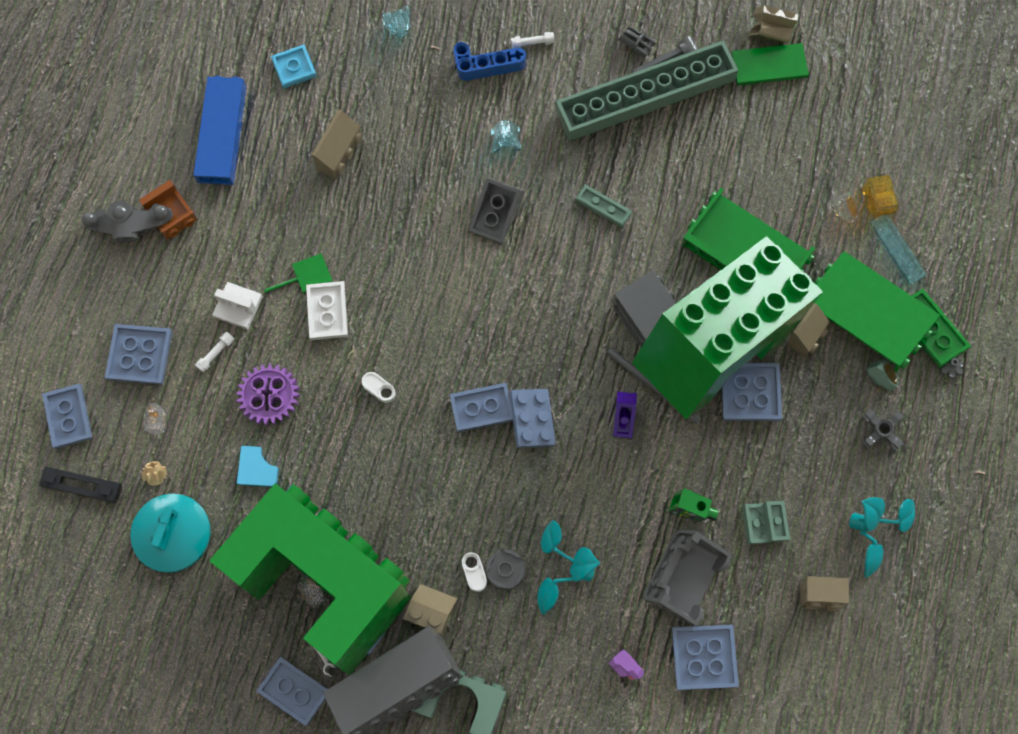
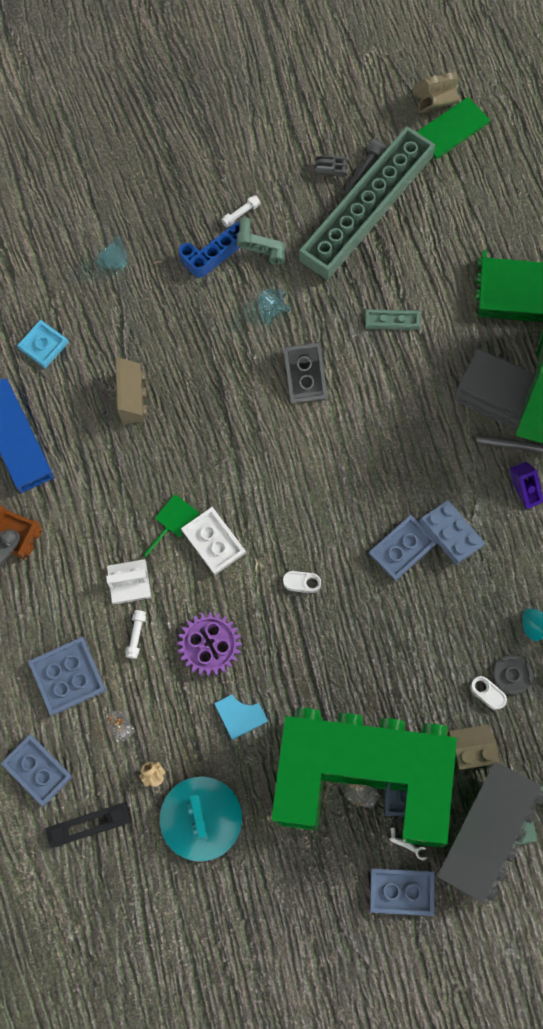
camera: 30 degrees left, 0 degrees up
none -> sand green beam [237,218,285,265]

